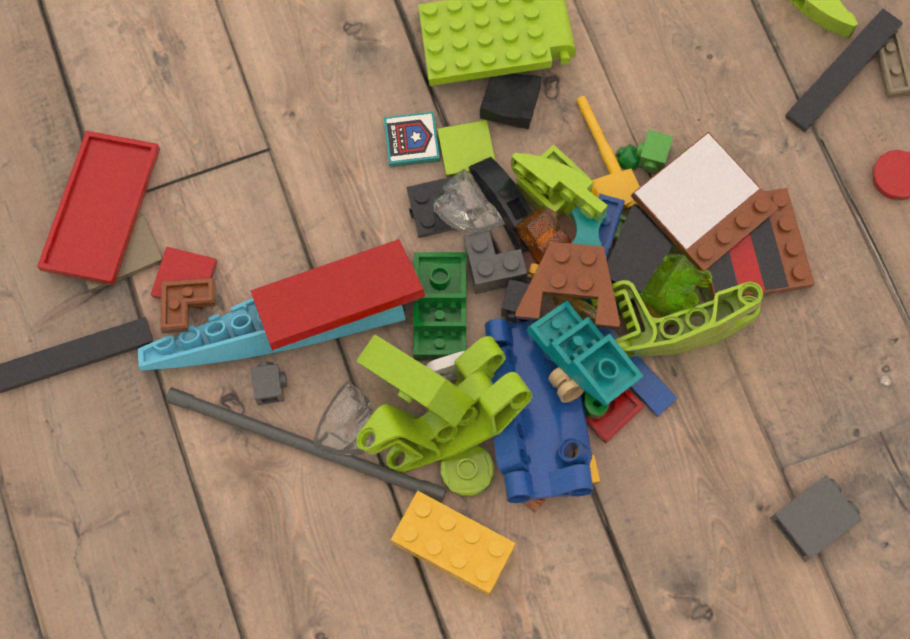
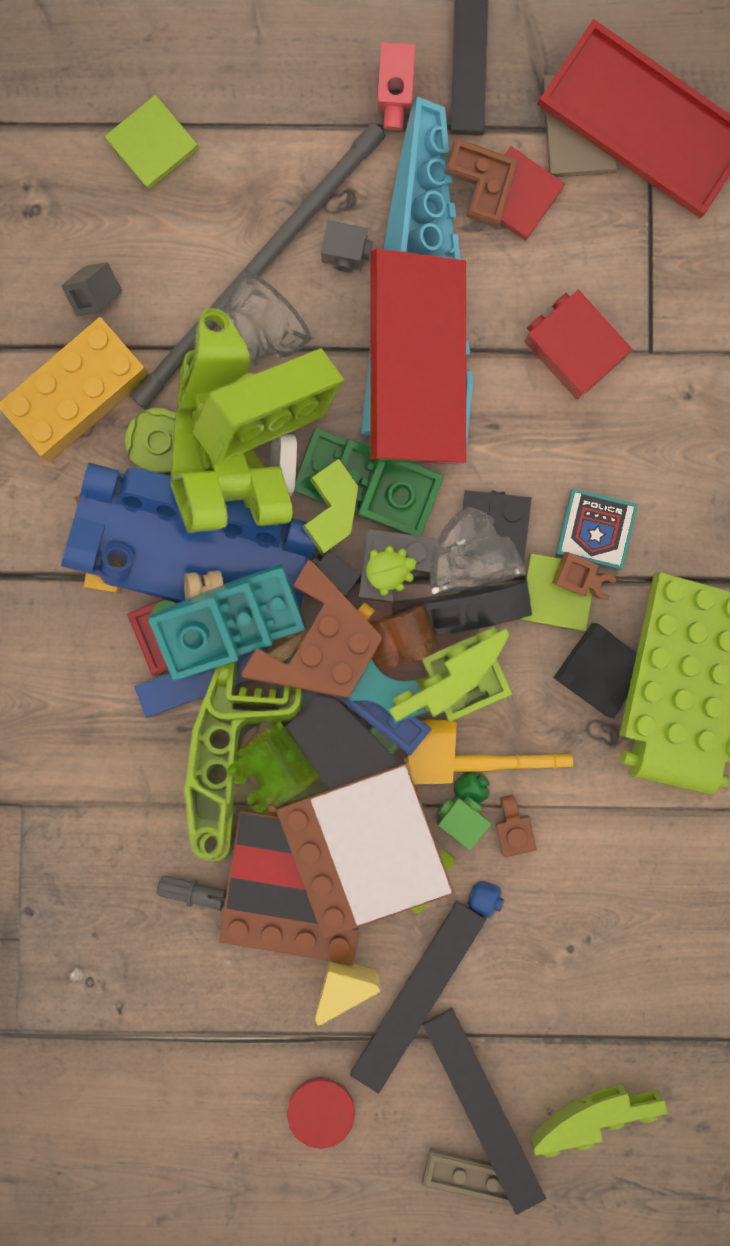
camera: 110 degrees right, 15 degrees up
none -> dark grey panel [61,262,122,315]
none -> lime tile [104,95,199,191]
none -> dark grey axle [157,876,226,911]
none -> lime tile [302,459,358,554]
none -> light yellow slope [315,961,380,1026]
none -> black tile [350,900,486,1094]
none -> lime piece [366,545,416,596]
none -> coral torso [378,42,415,131]
none -> blue piece [468,881,504,918]
none -> dark orange plate [495,795,537,857]
none -> red brick [524,289,633,400]
none -> dark orange plate [552,552,617,600]

